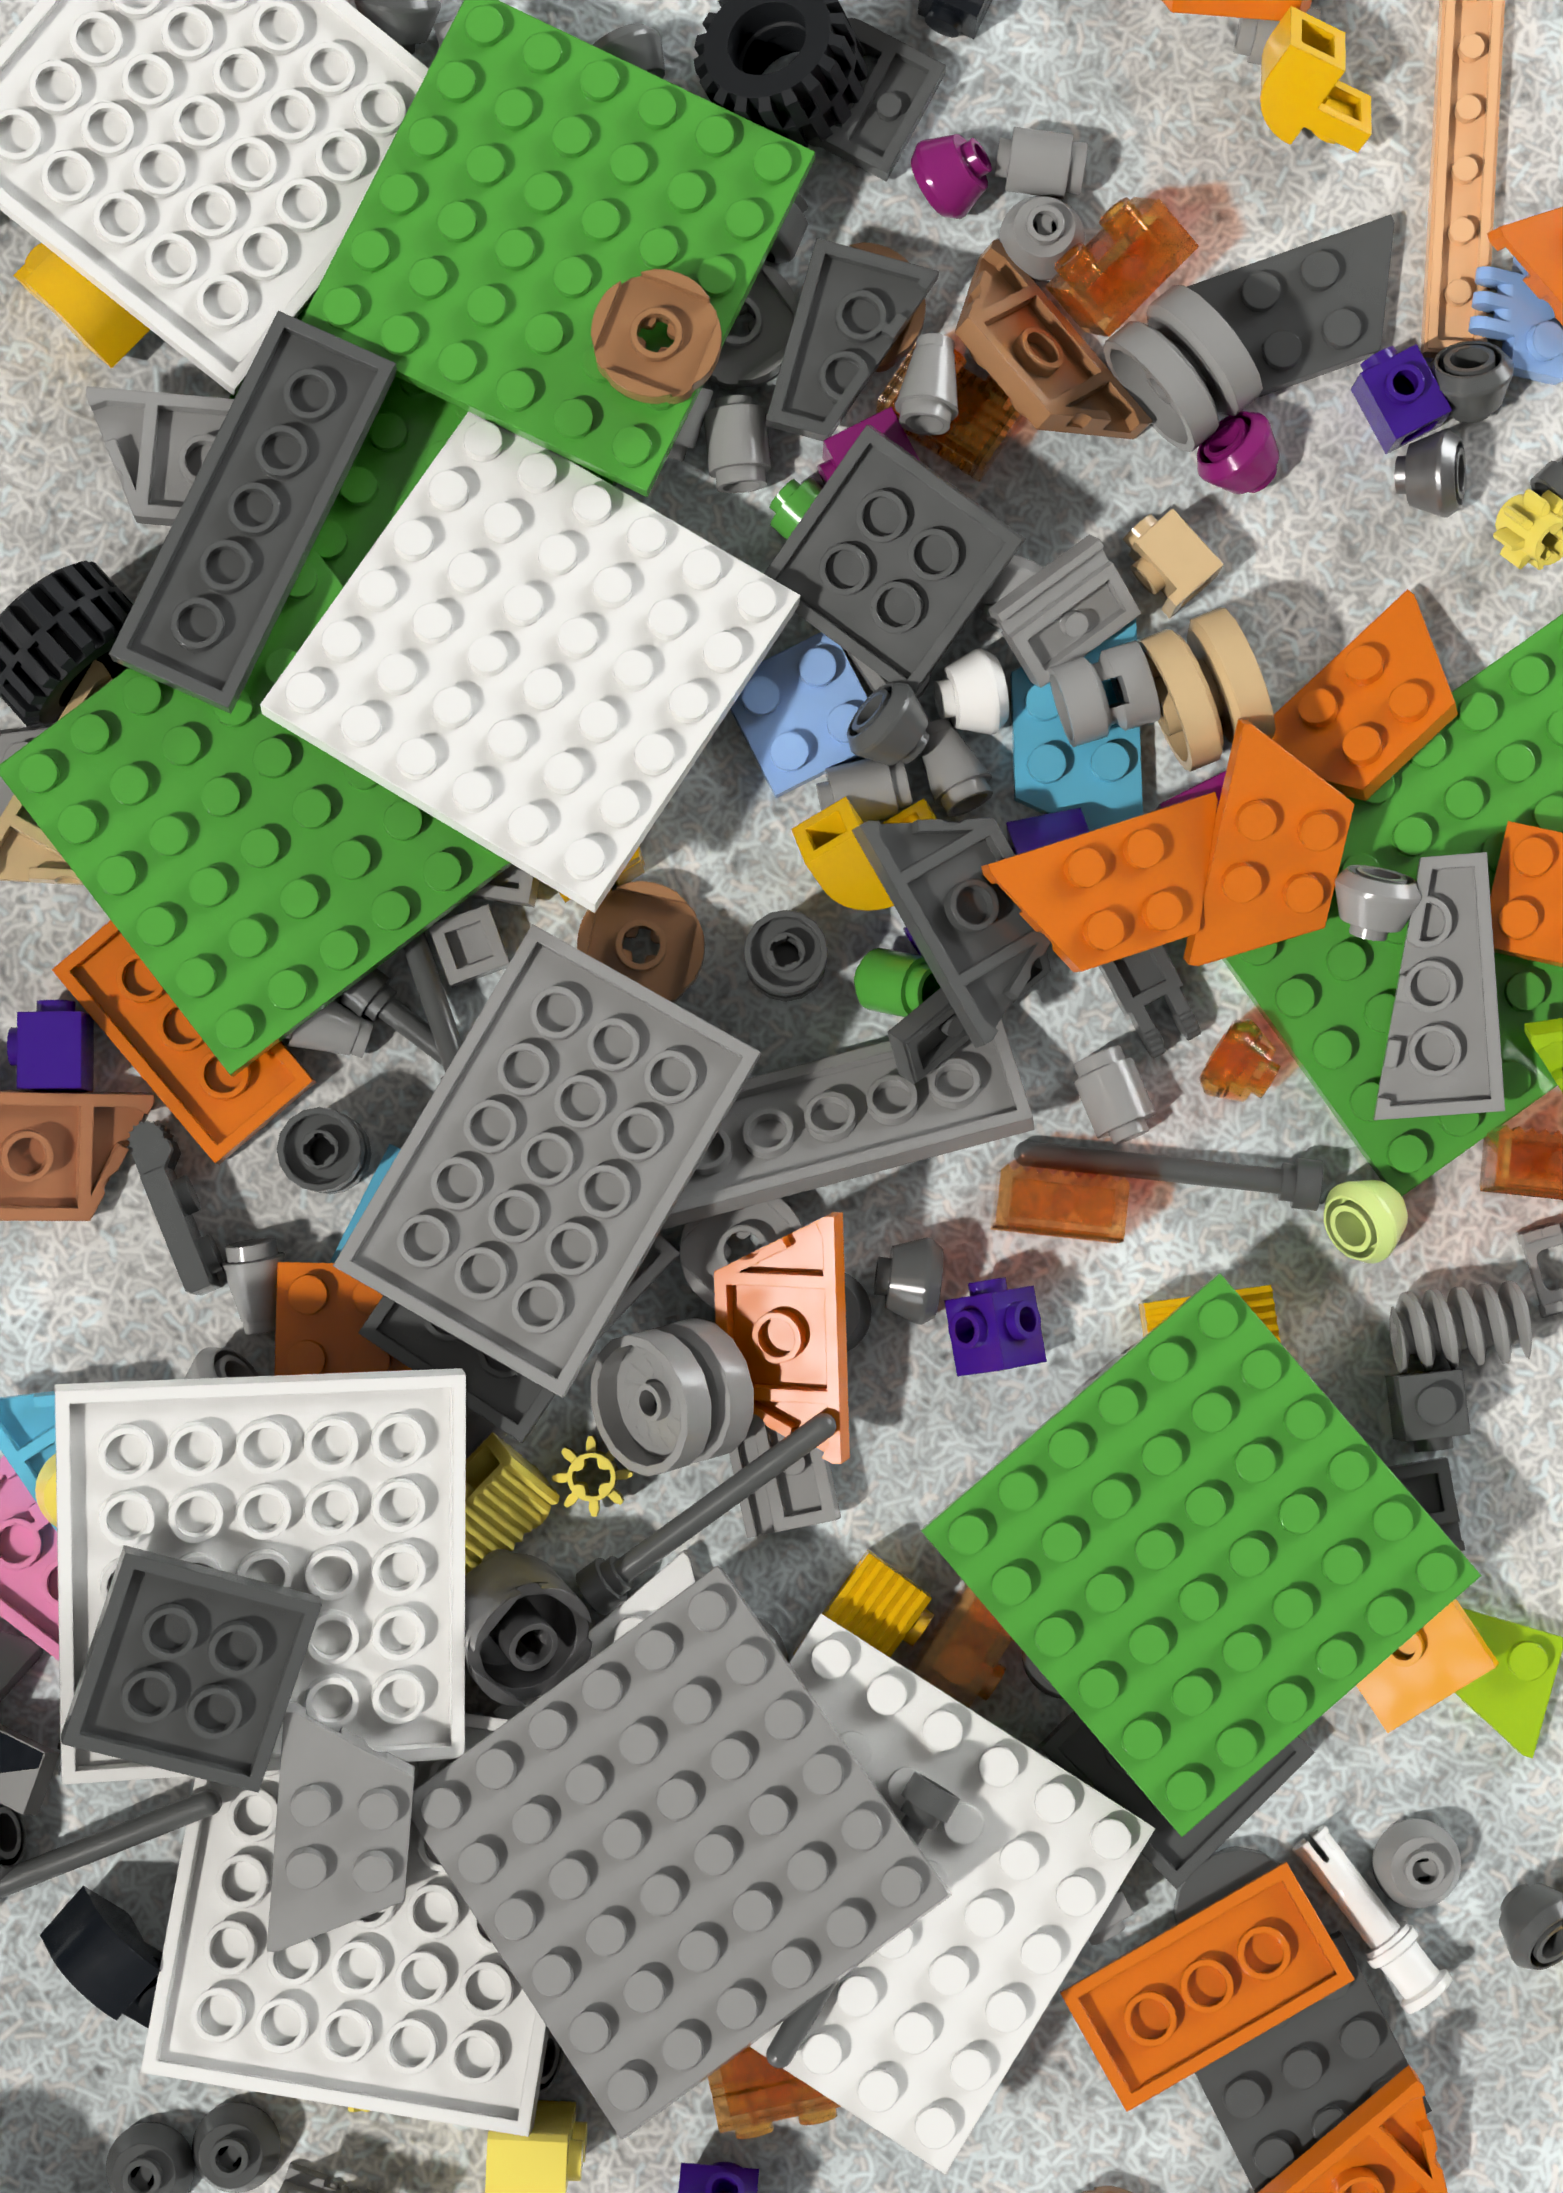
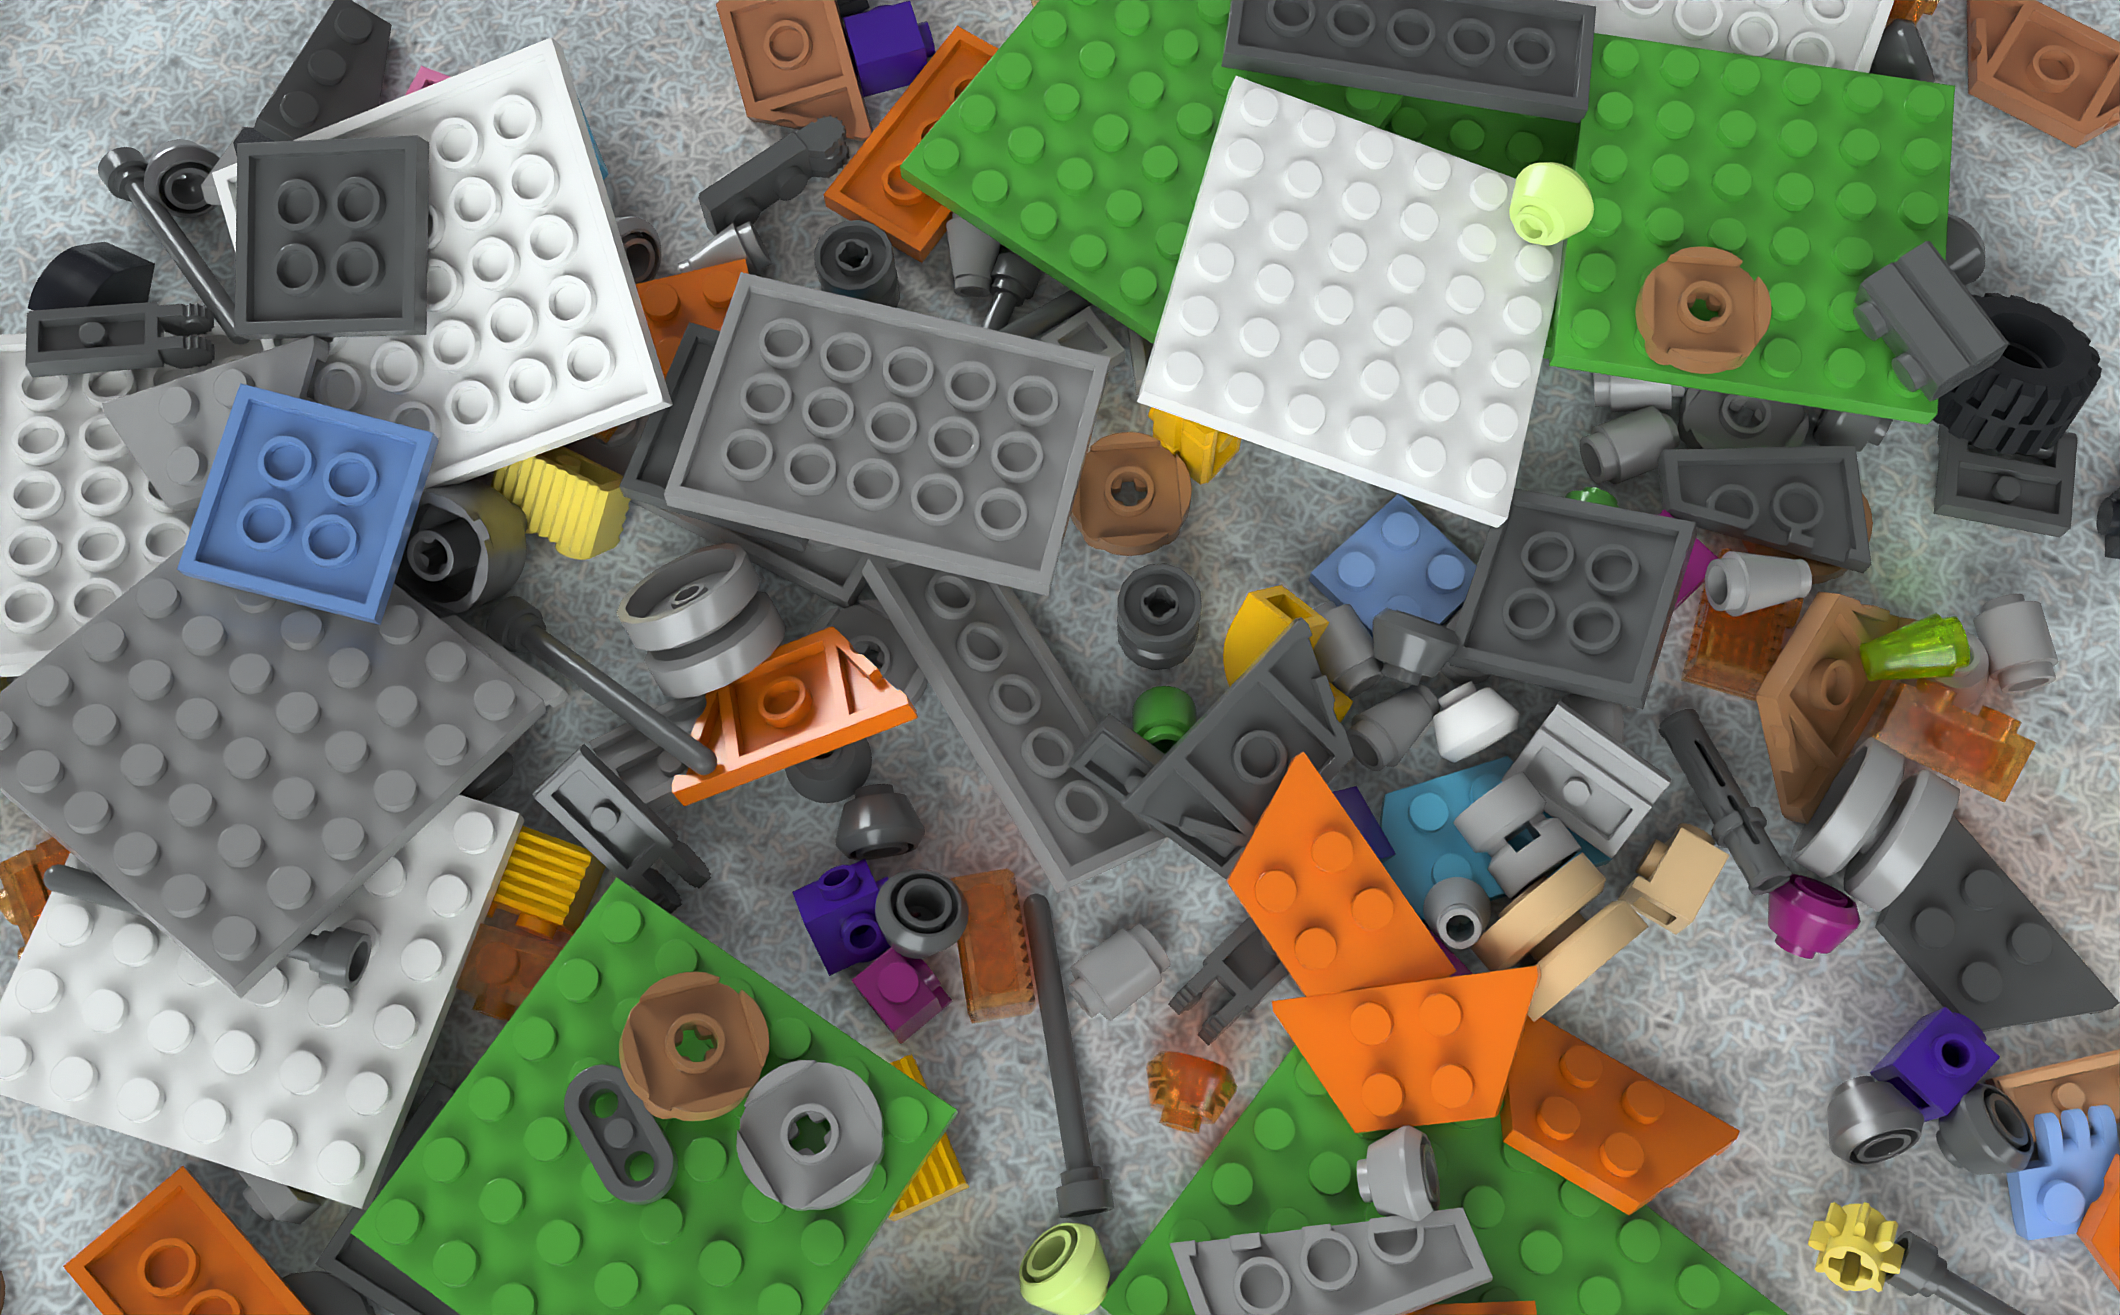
camera: 75 degrees right, 15 degrees down
light yellow gear [552,1435,634,1517] -> none
magenta cone [911,134,992,219] -> none
none -> dark grey hinge [25,302,215,377]
none -> medium blue plate [177,383,439,625]
none -> dark grey hinge [532,744,711,914]
none -> dark grey plate [564,1064,678,1205]
none -> medium nougat plate [619,972,769,1121]
none -> light grey plate [736,1060,885,1211]
none -> magenta brick [851,947,953,1044]
none -> dark grey cone [875,869,969,959]
none -> light grey cone [1423,877,1491,949]
none -> yellowish green cone [1509,162,1594,245]
none -> dark grey pin [1658,709,1792,895]
none -> dark grey brick [1853,241,2009,402]
none -> clear neon green cone [1860,613,1970,682]

